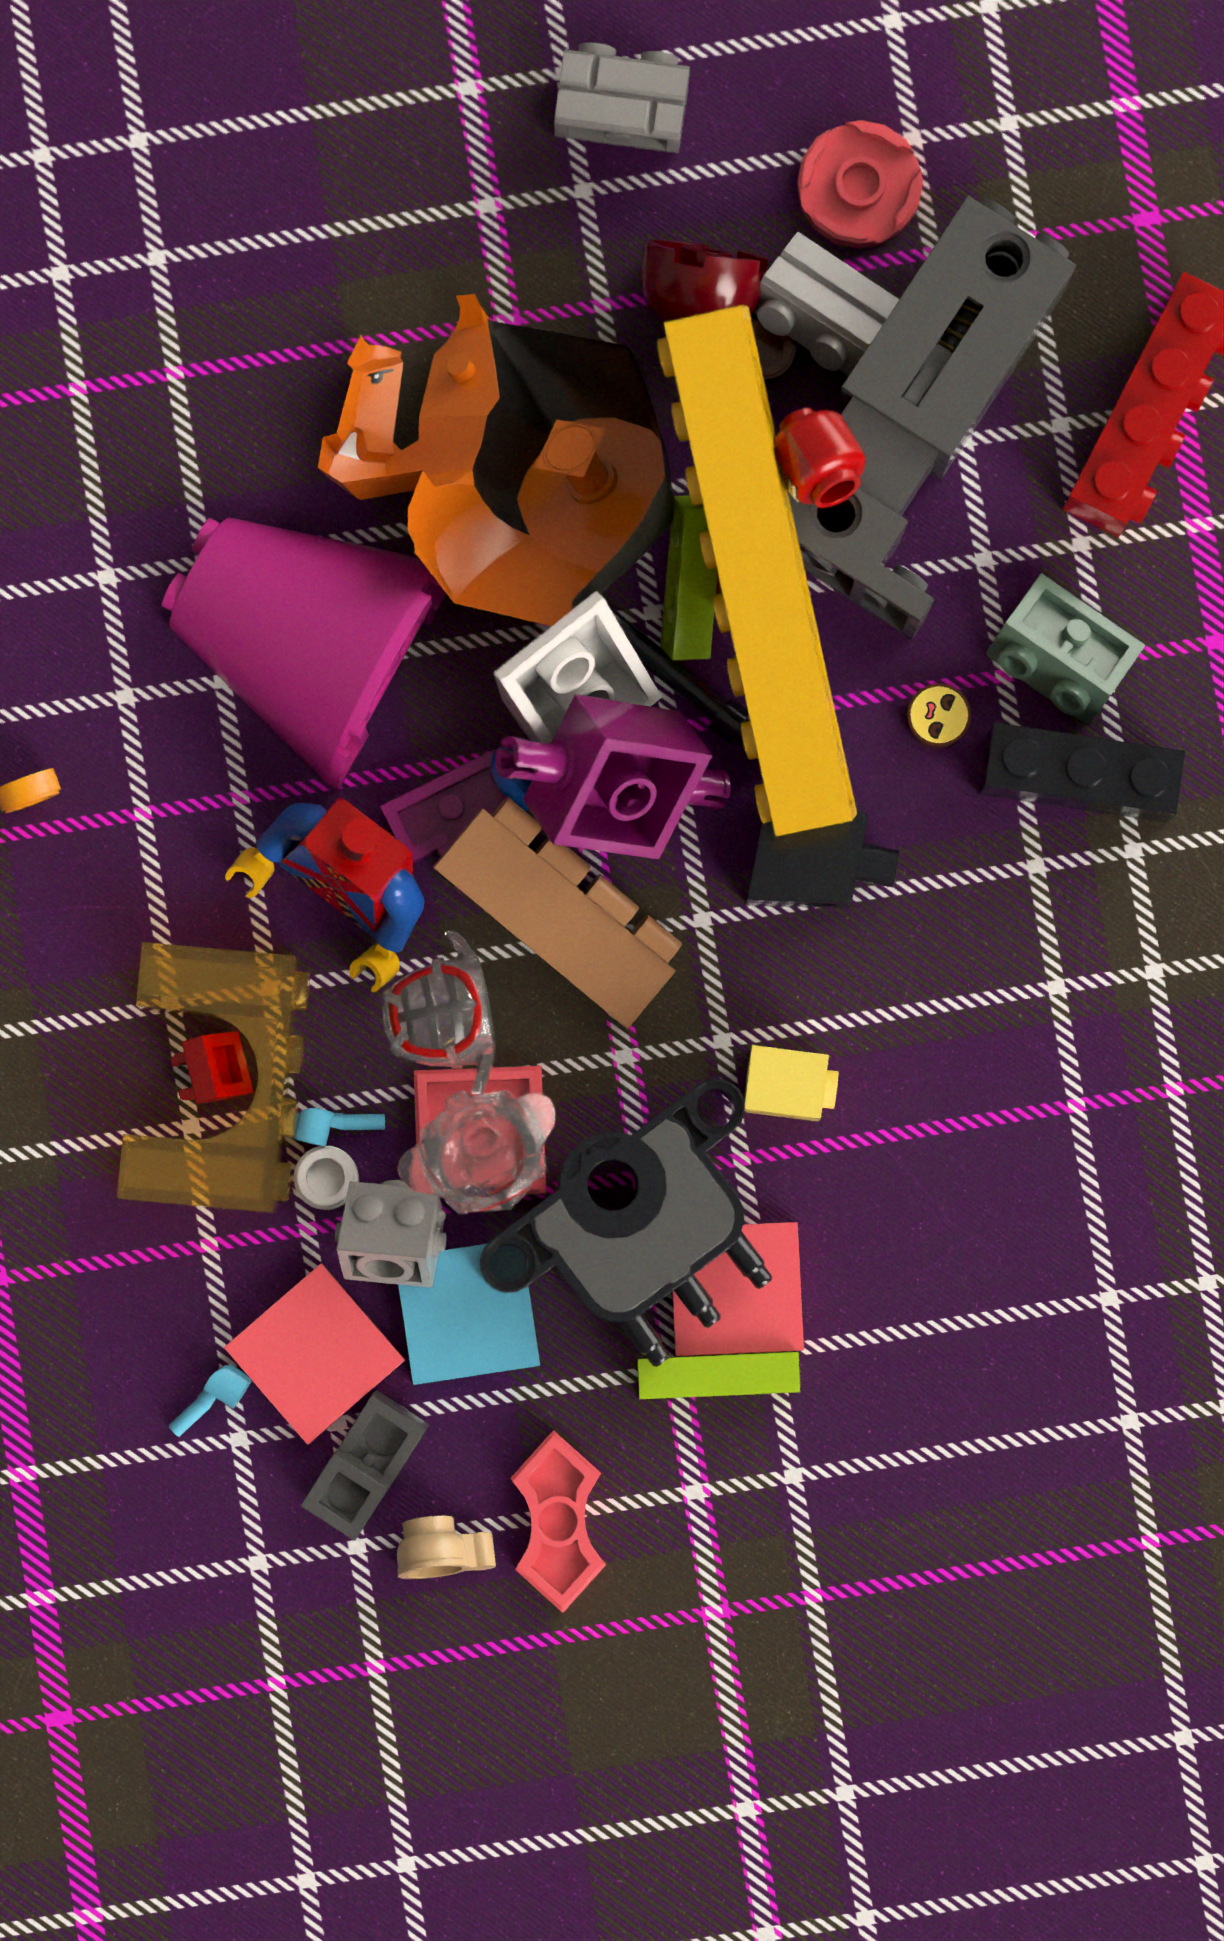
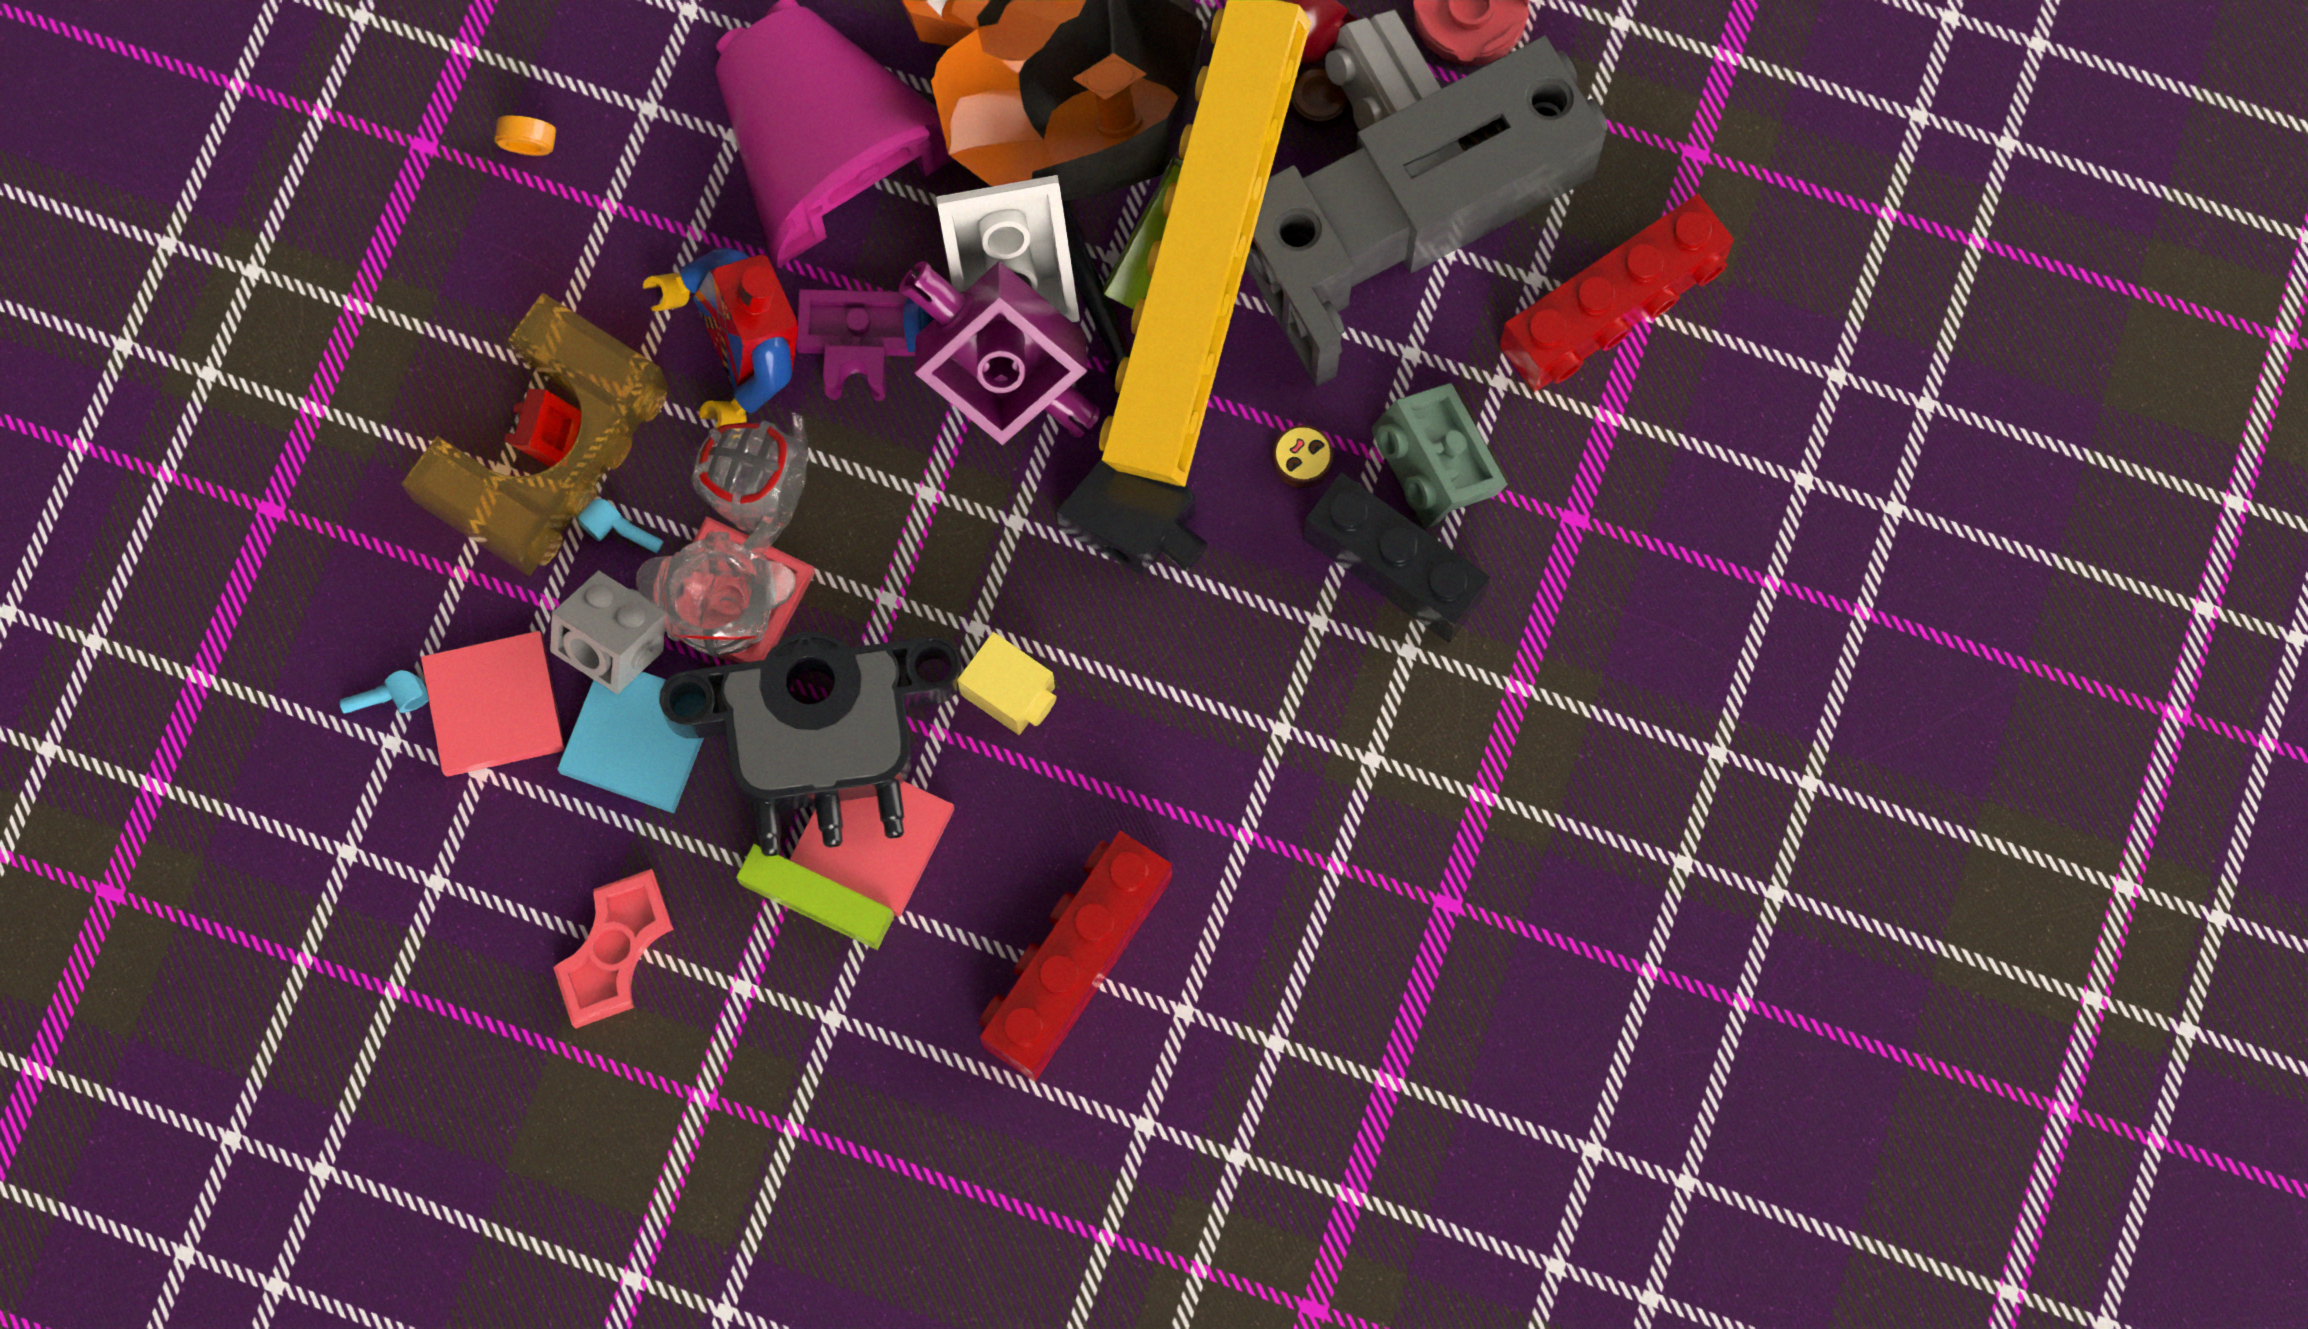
camera: 30 degrees right, 10 degrees down
white tile [294,1146,359,1210] -> none
dark grey slope [301,1390,430,1541] -> none
tan piece [397,1516,496,1579] -> none
medium nougat windscreen [433,797,682,1030] -> none
red head [773,408,866,508] -> none
none -> red brick [978,830,1172,1082]

